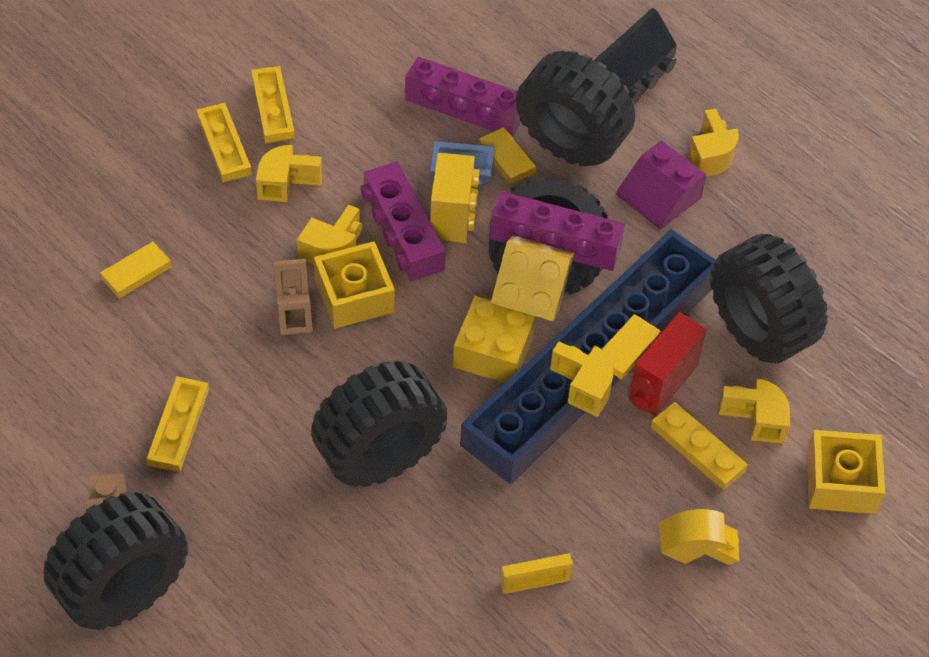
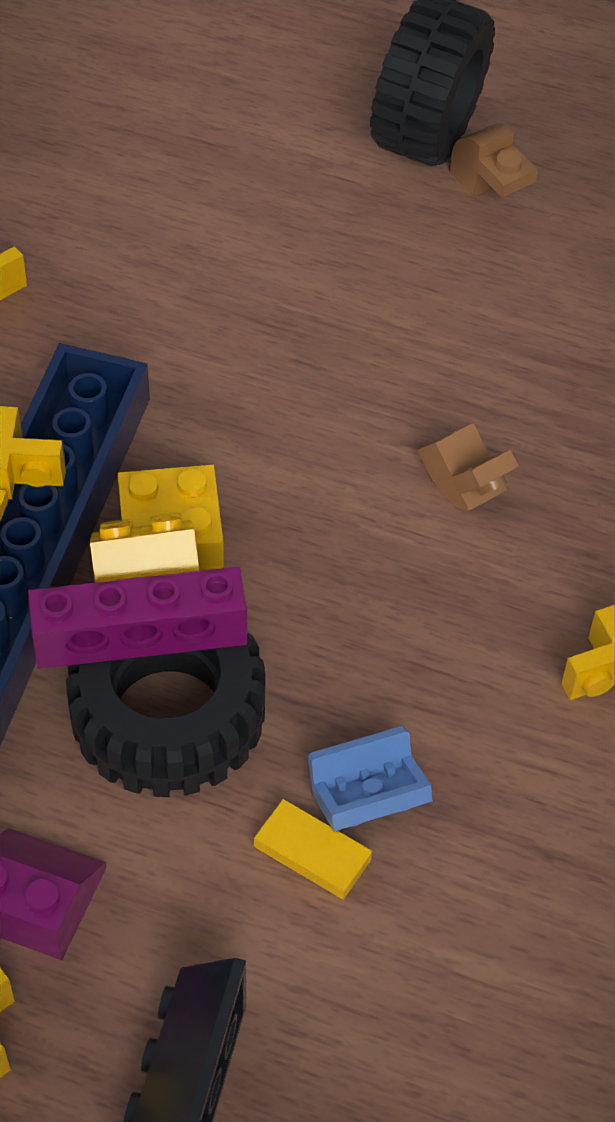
camera: 155 degrees right, 0 degrees up
yellow plate [146,376,209,473] -> none
yellow brick [297,204,362,265] -> none
black tyre [311,361,447,487] -> none
yellow brick [314,241,395,329] -> none
magenta brick [360,161,446,282] -> none
magenta brick [405,57,521,137] -> none
yellow brick [430,153,480,243] -> none
black tyre [516,50,635,167] -> none

